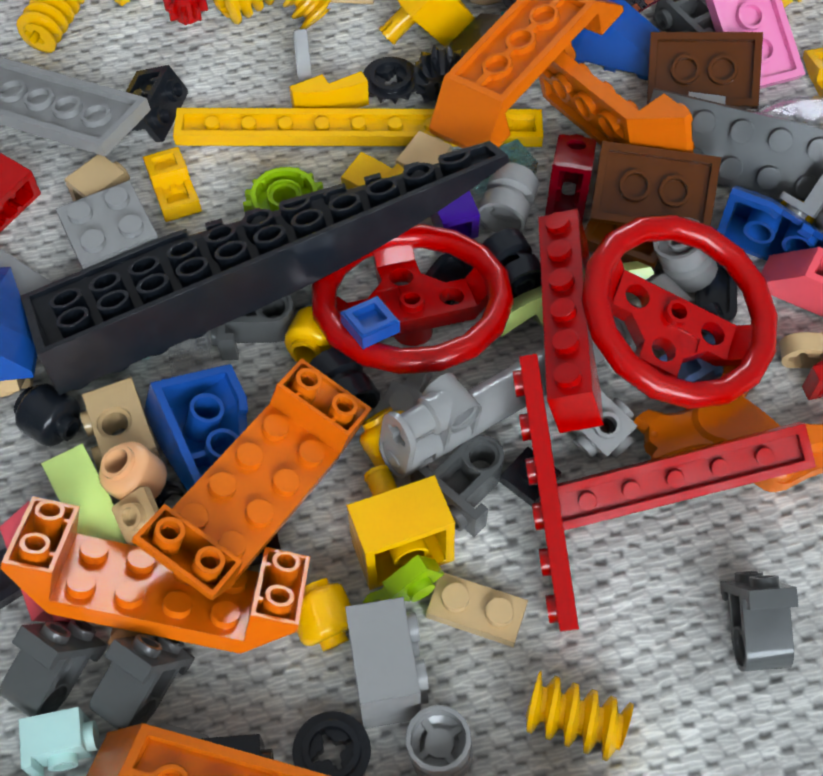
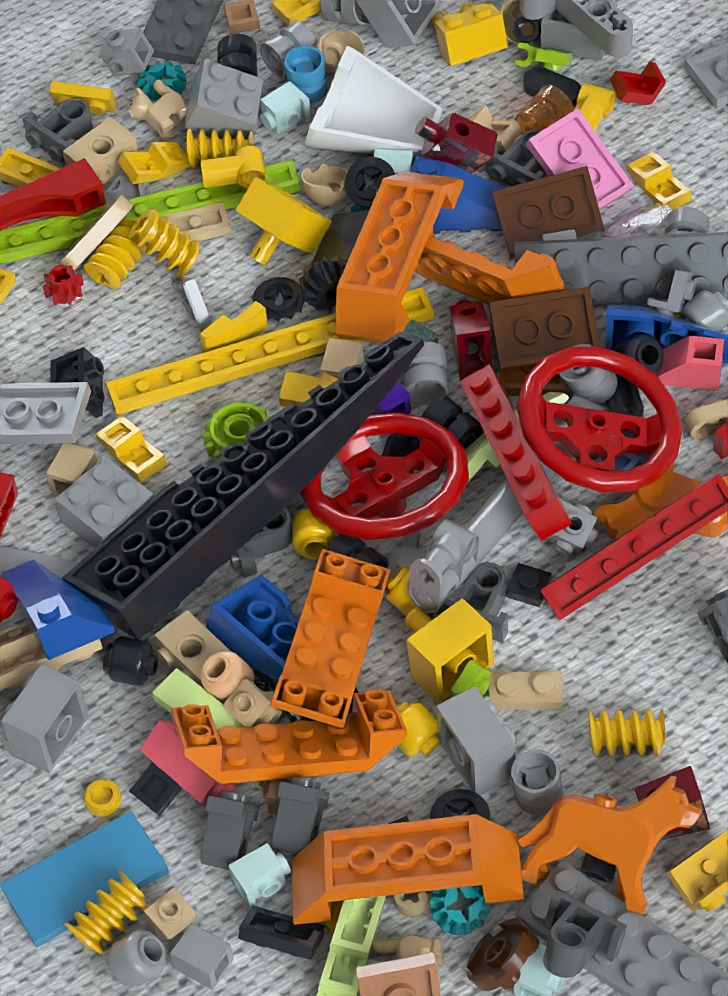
camera: 15 degrees left, 5 degrees down
blue tile [340,296,400,349] -> none
red plate [513,353,579,632] -> none
none -> black head [614,334,664,374]

